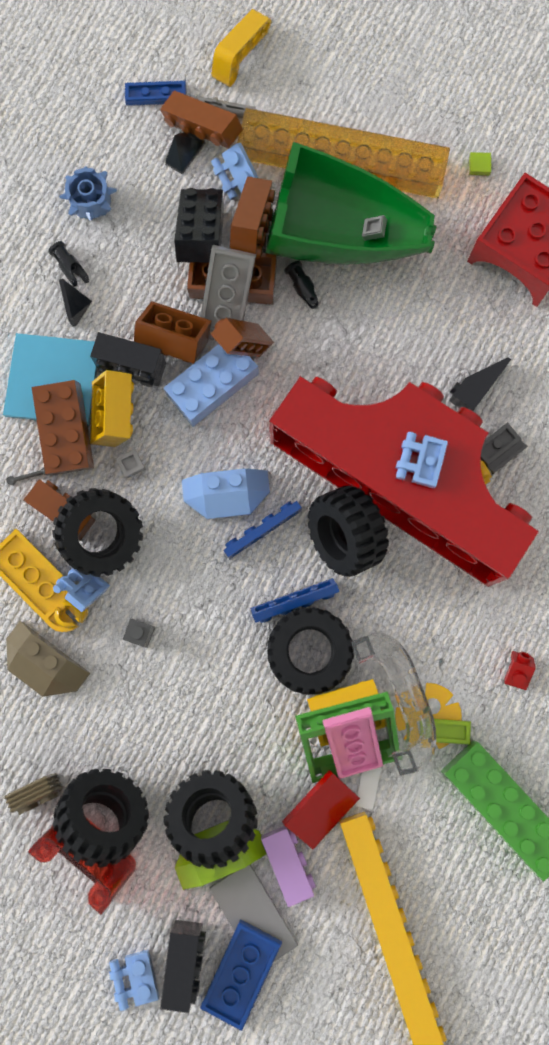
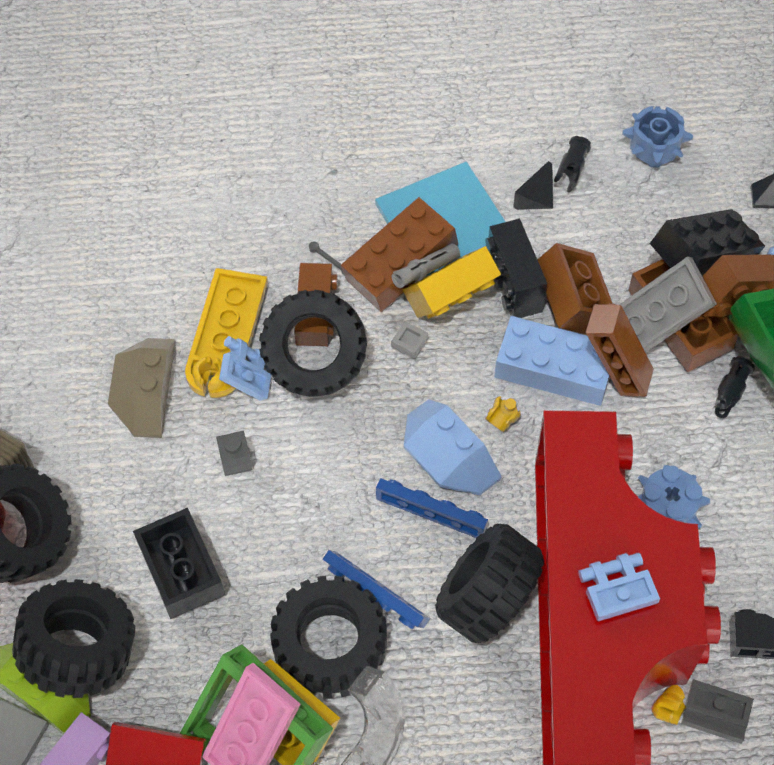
camera: 55 degrees right, 20 degrees down
none -> black brick [133,507,225,619]
none -> light grey pin [392,243,460,288]
none -> yellow arm [485,396,521,432]
none -> medium blue brick [638,465,710,529]

